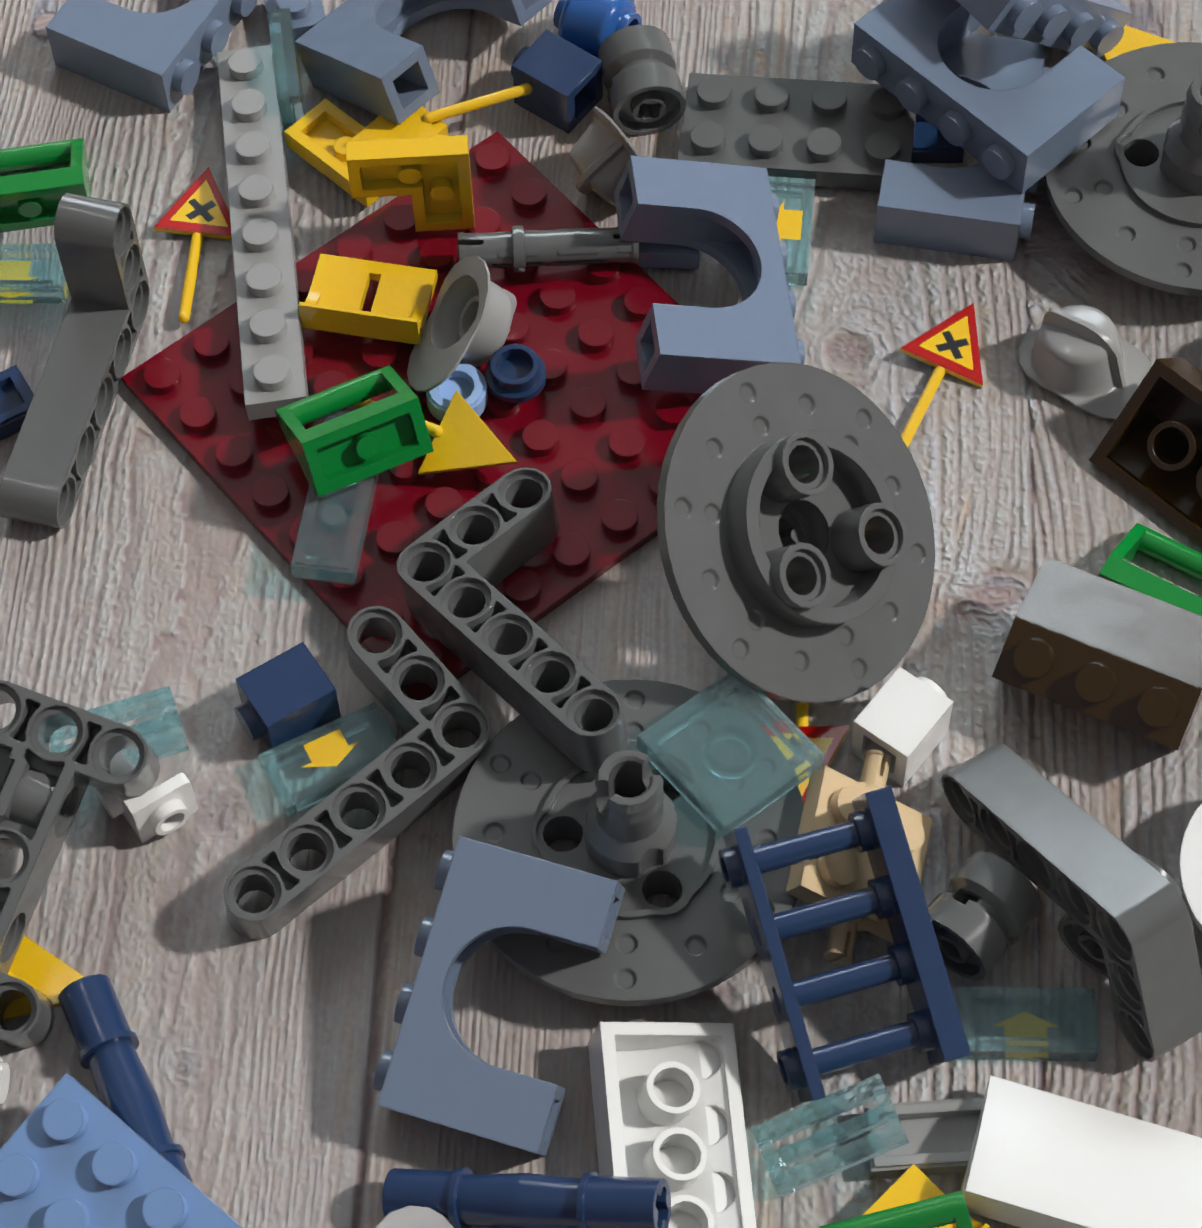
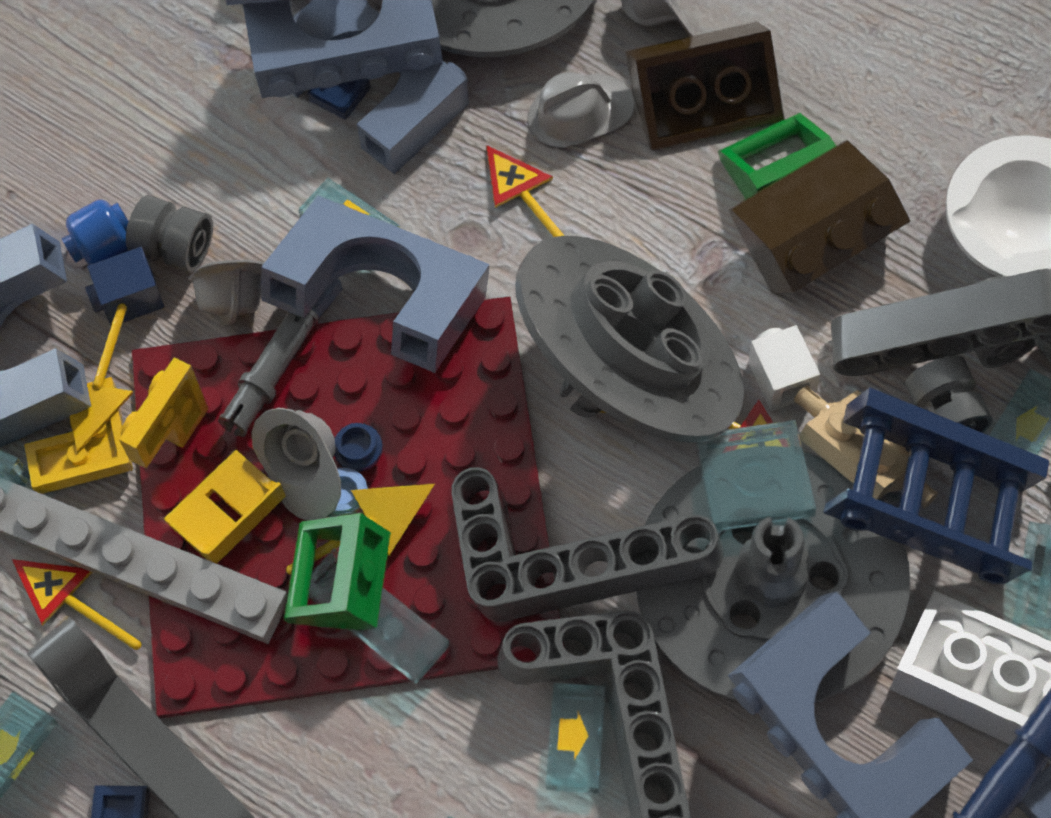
camera: 55 degrees left, 5 degrees up
dark blue brick [234,642,342,757] -> none
dark grey plate [677,73,916,190] -> none

